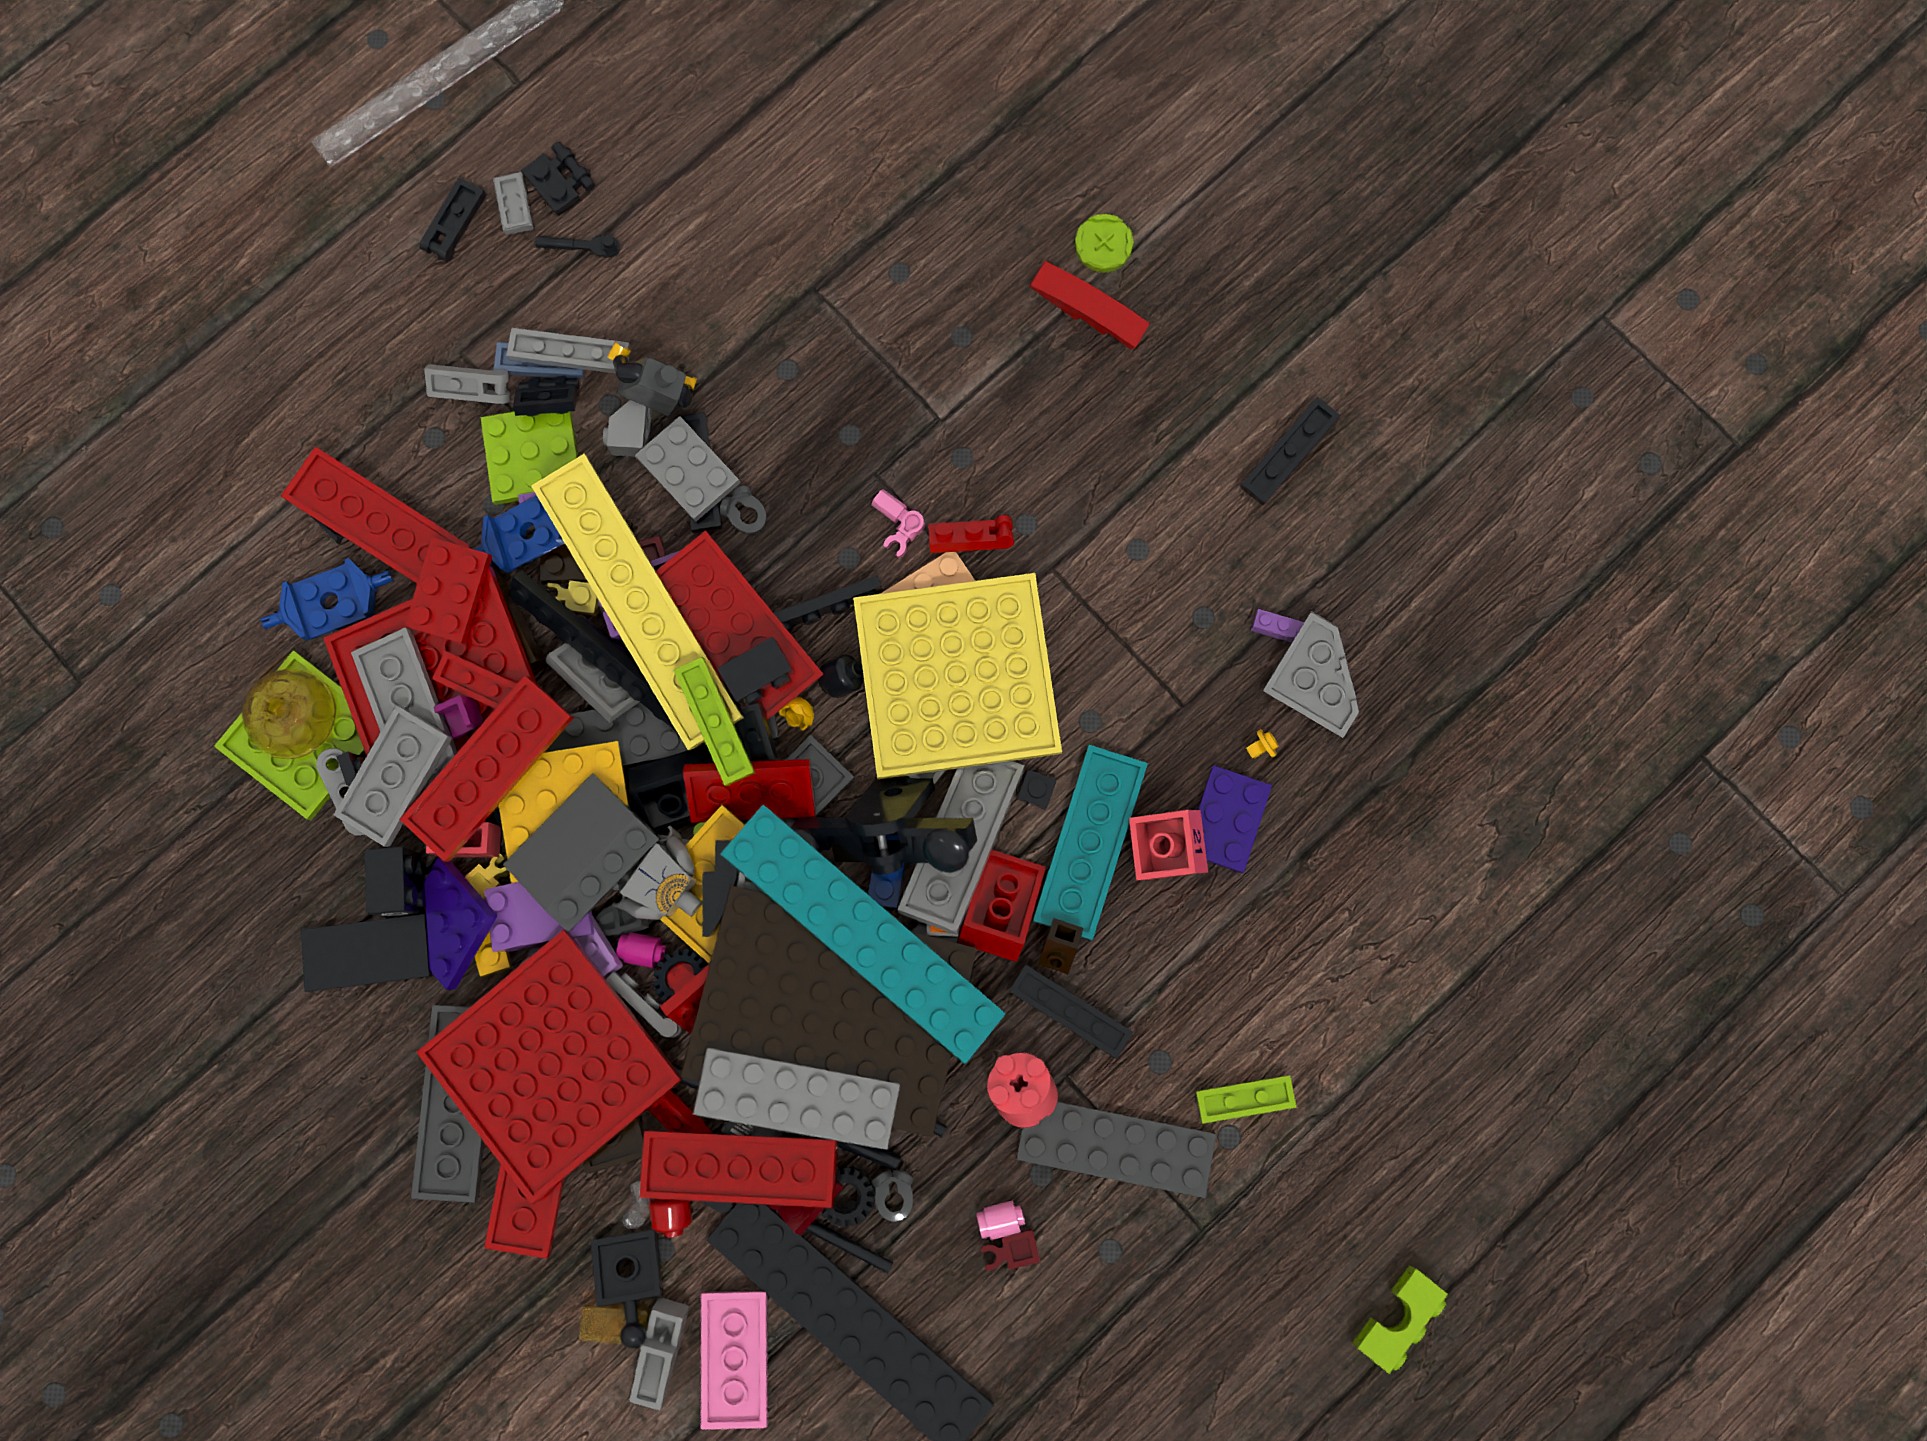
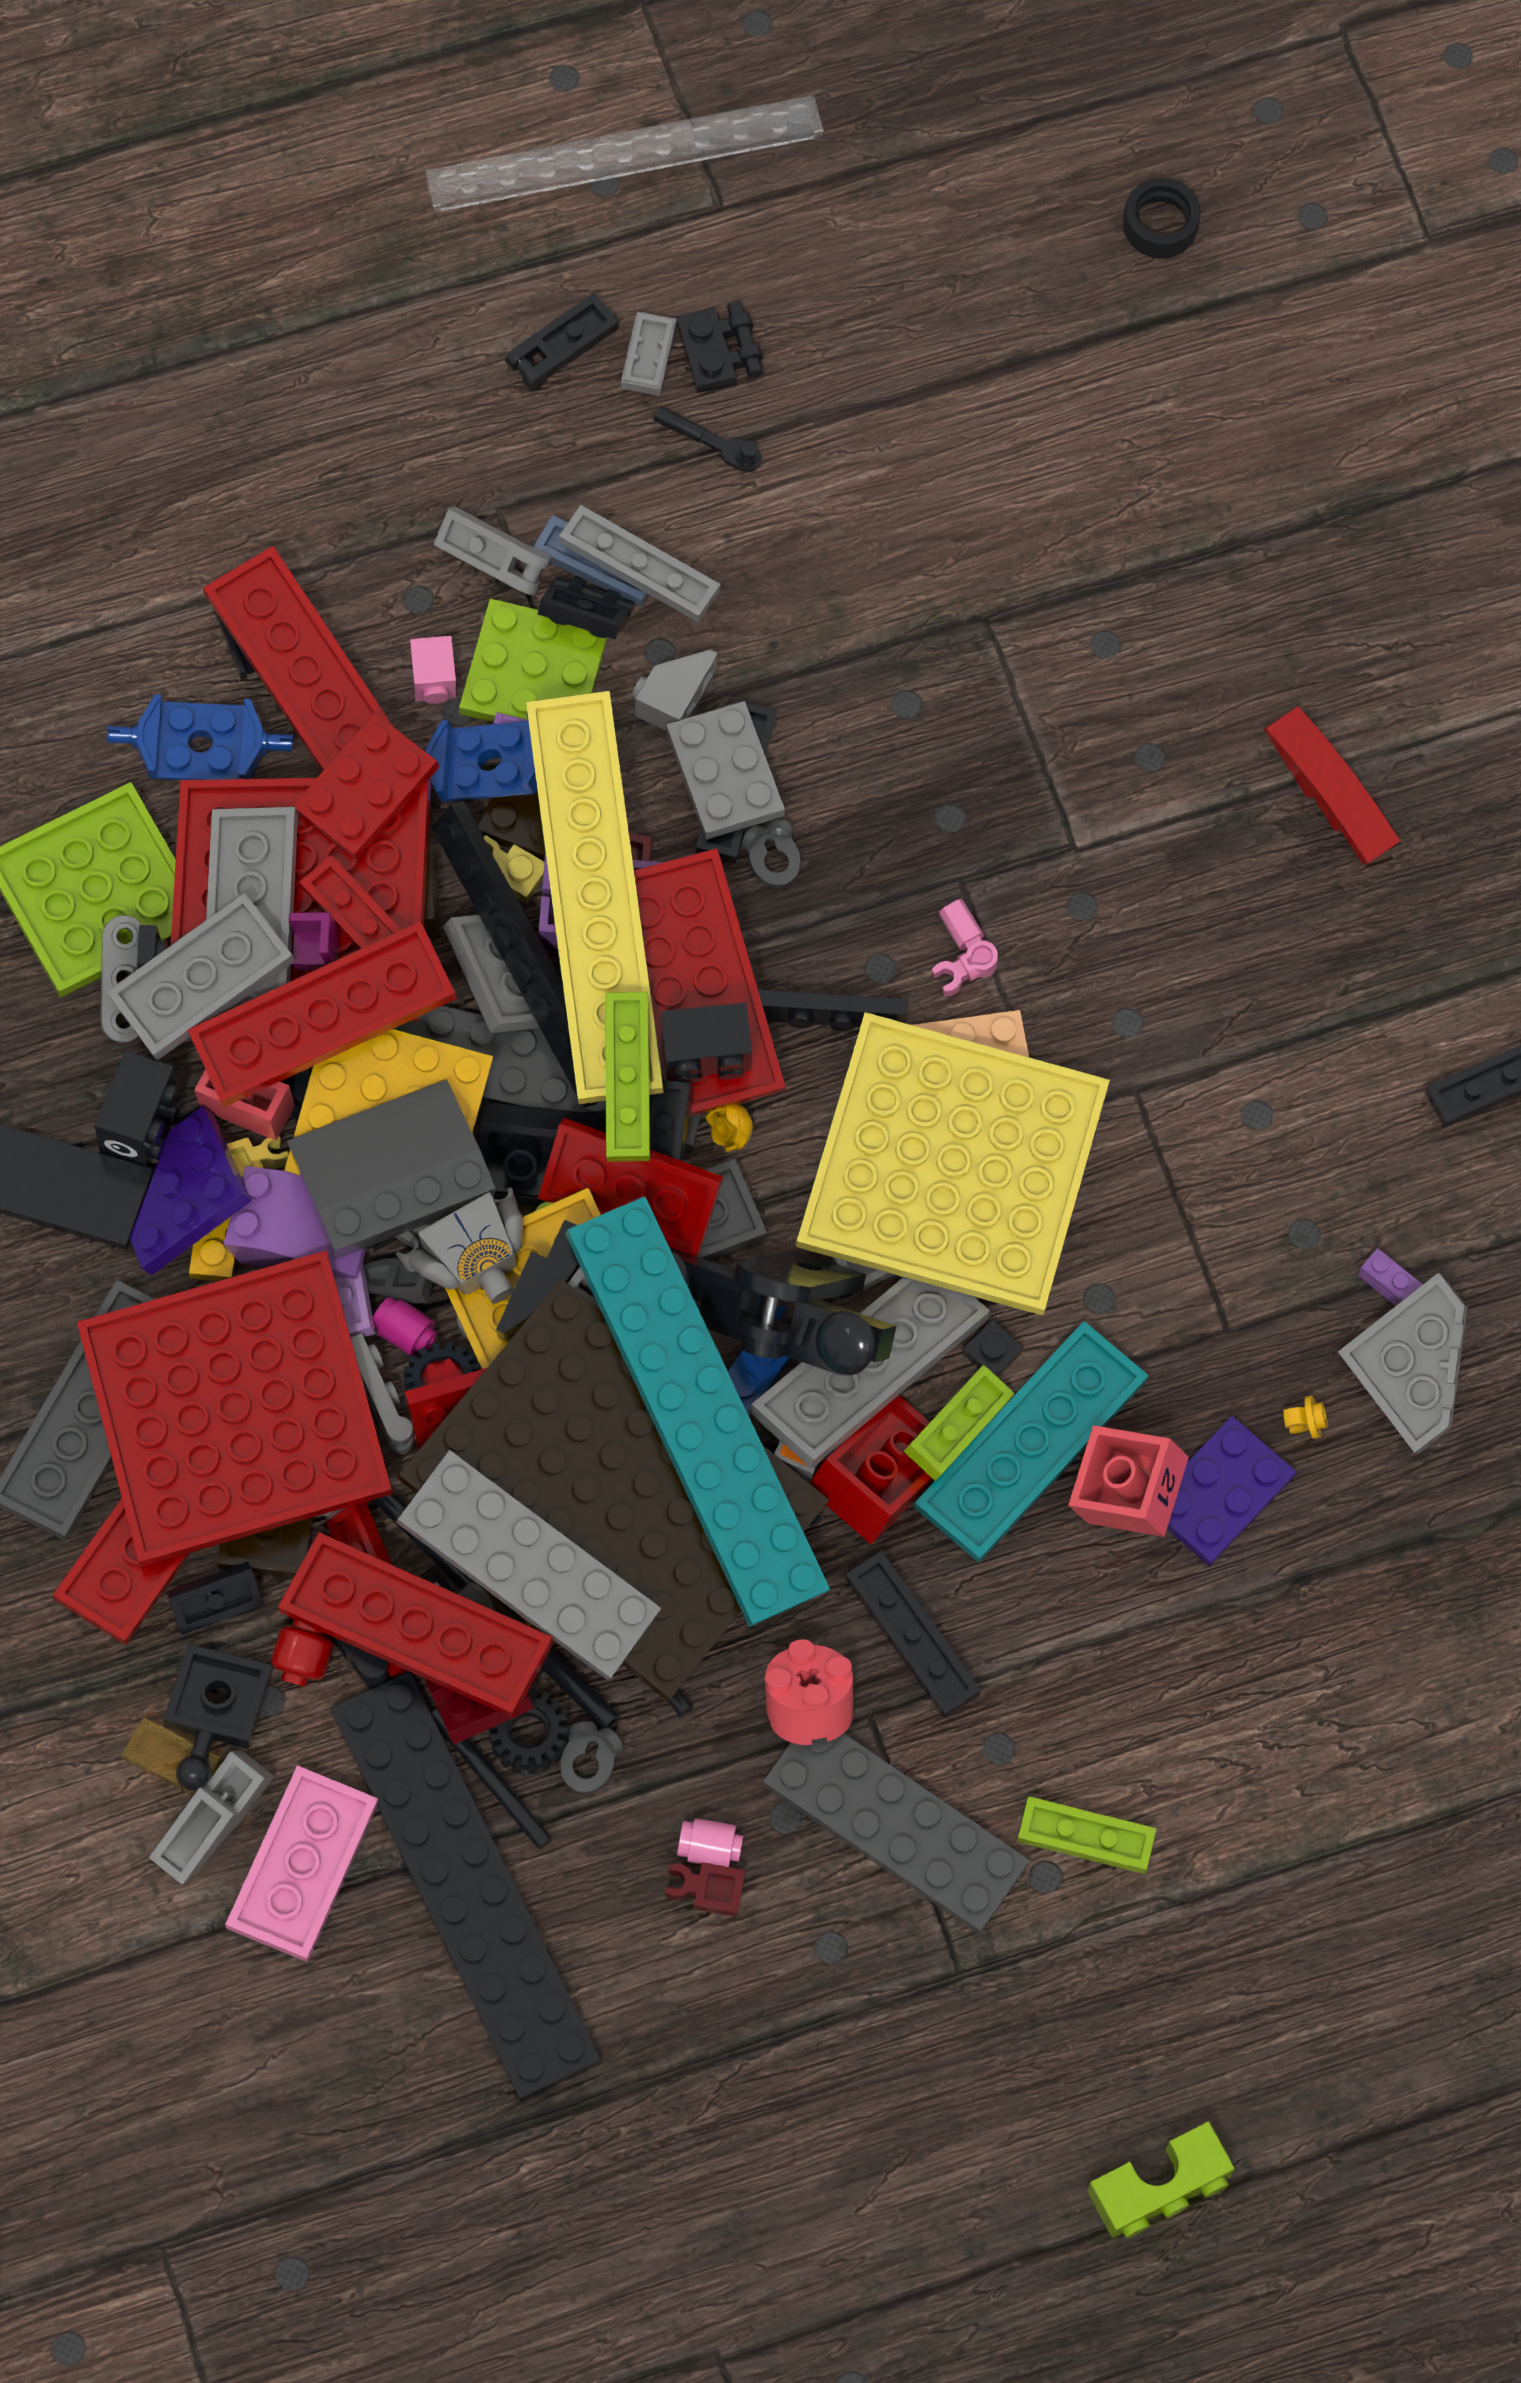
camera: 15 degrees right, 10 degrees down
clear yellow piece [242,669,336,759] -> none
dark grey torso [607,342,697,416] -> none
clear arm [622,1181,650,1230] -> none
black head [818,654,864,698] -> none
red plate [929,515,1014,553] -> none
dark brown brick [1038,918,1083,975] -> none
lime tile [1075,214,1134,273] -> none
none -> black plate [166,1561,263,1635]
none -> bright pink brick [410,636,456,704]
none -> lime plate [904,1364,1015,1481]

